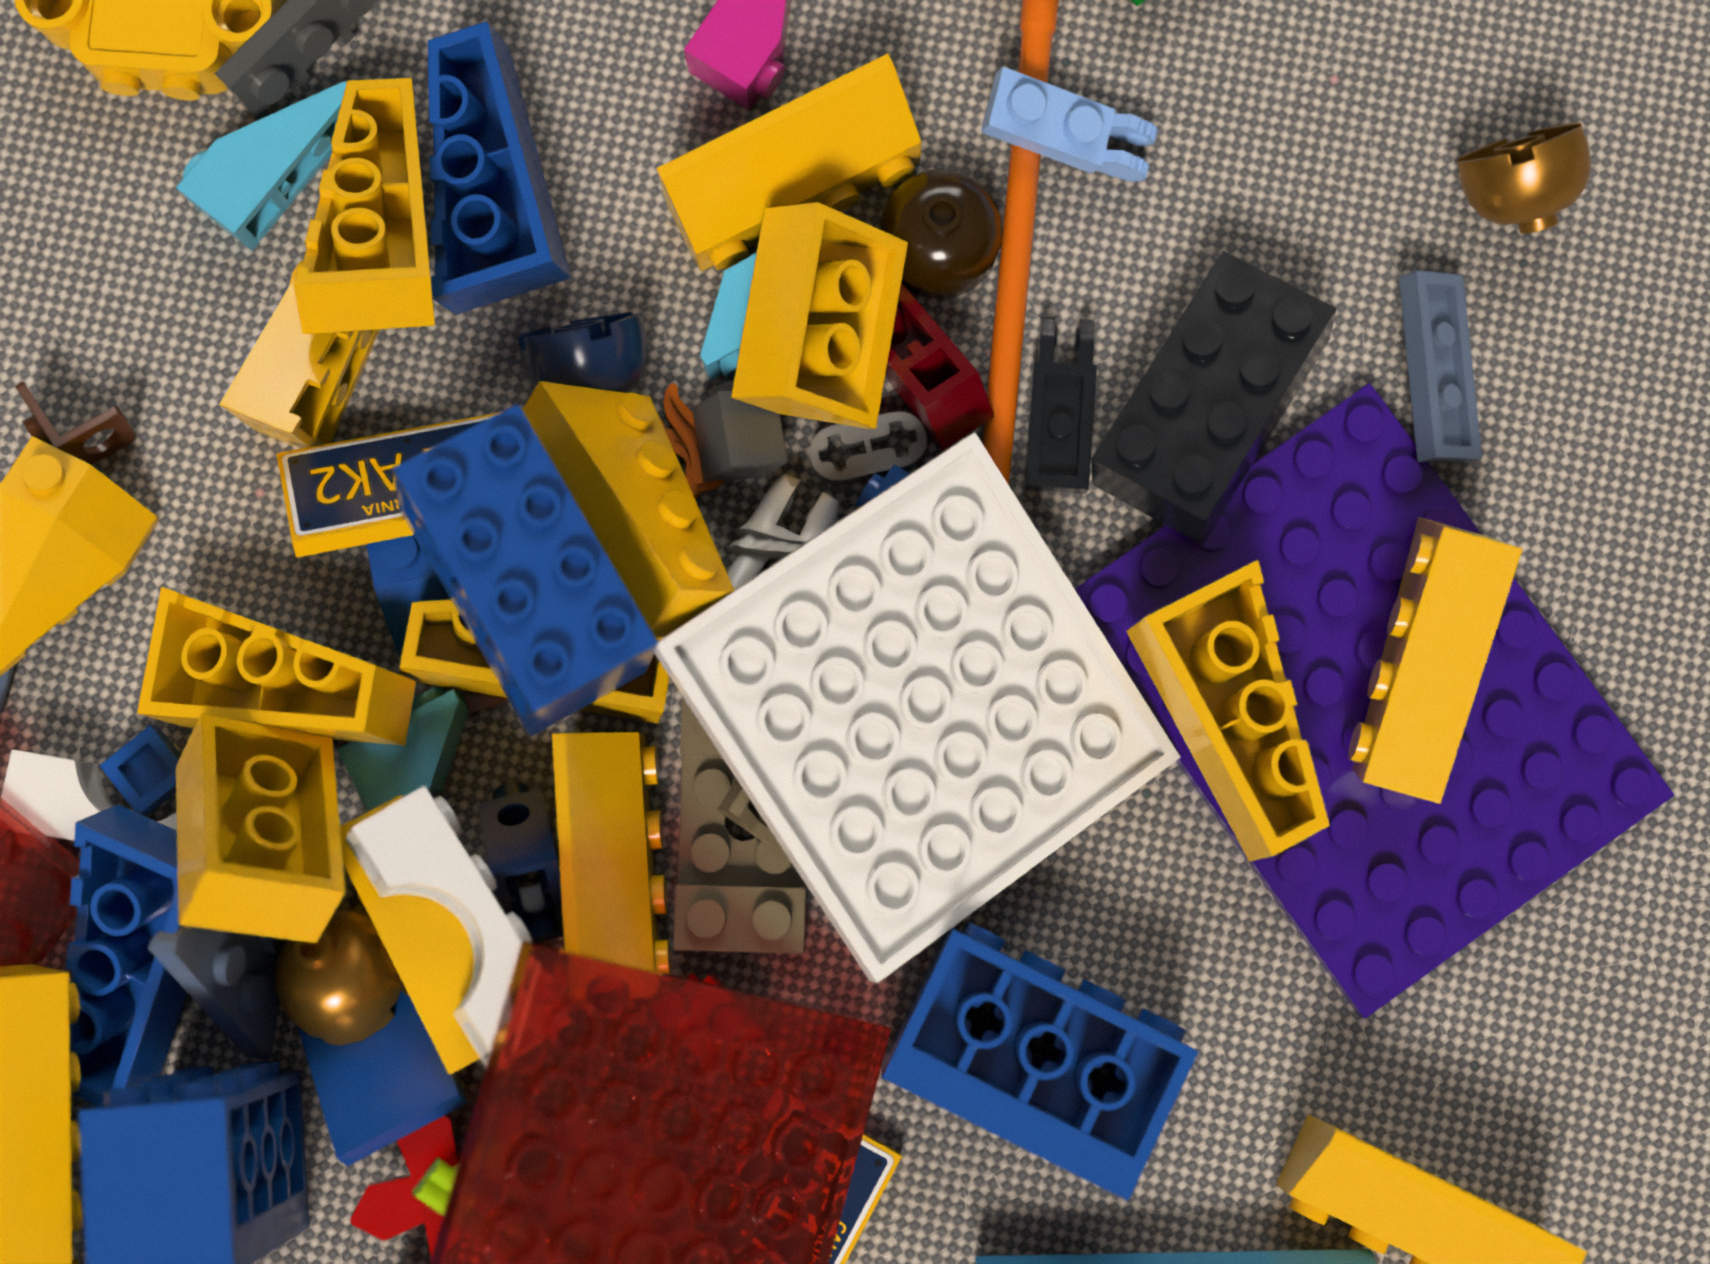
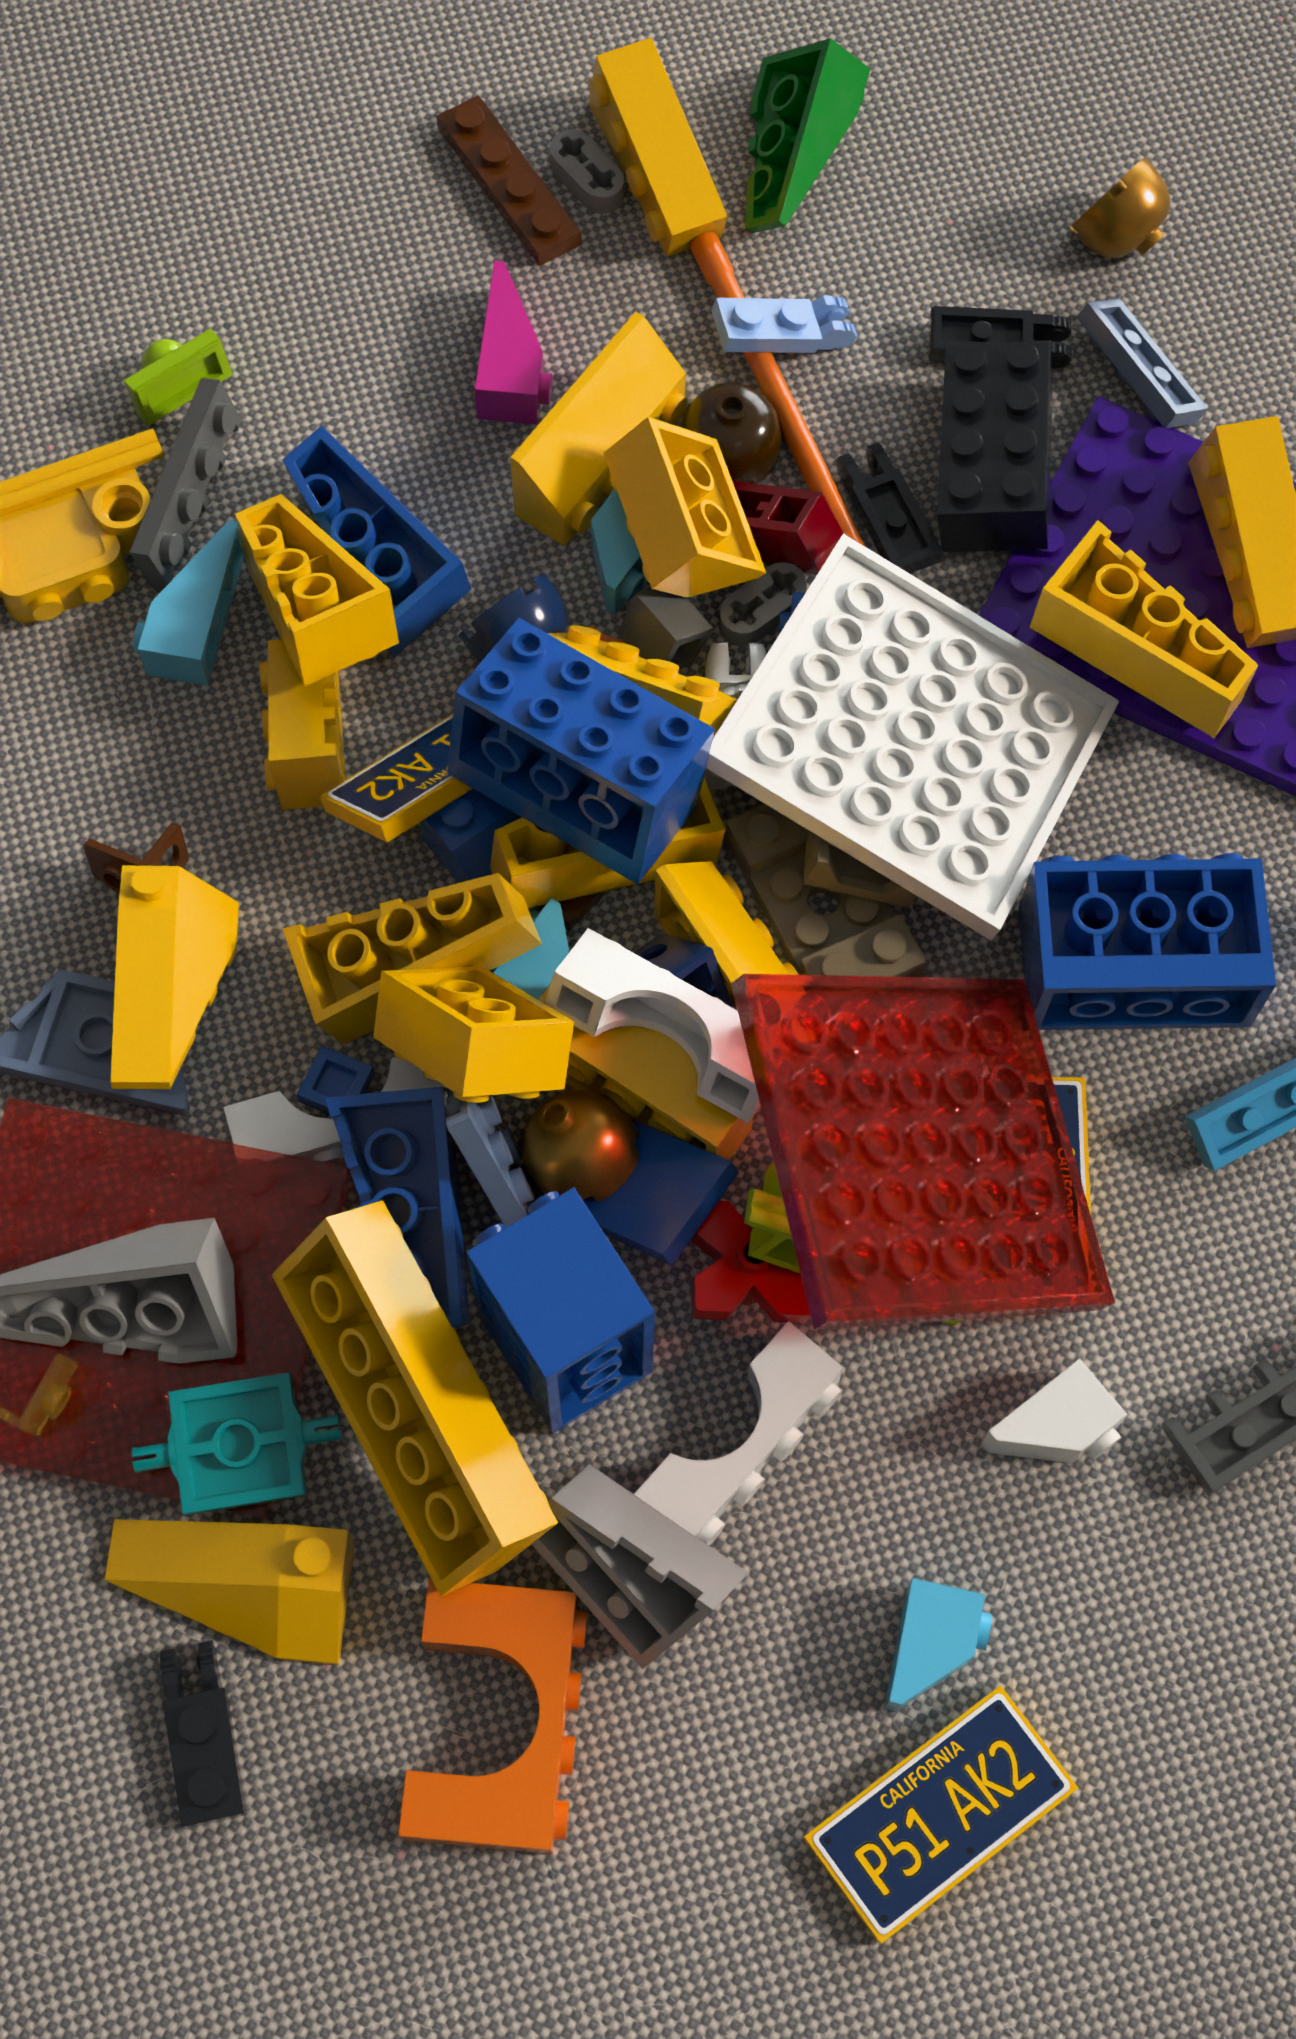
camera: 30 degrees left, 15 degrees down
none -> black hinge [929,306,1072,369]

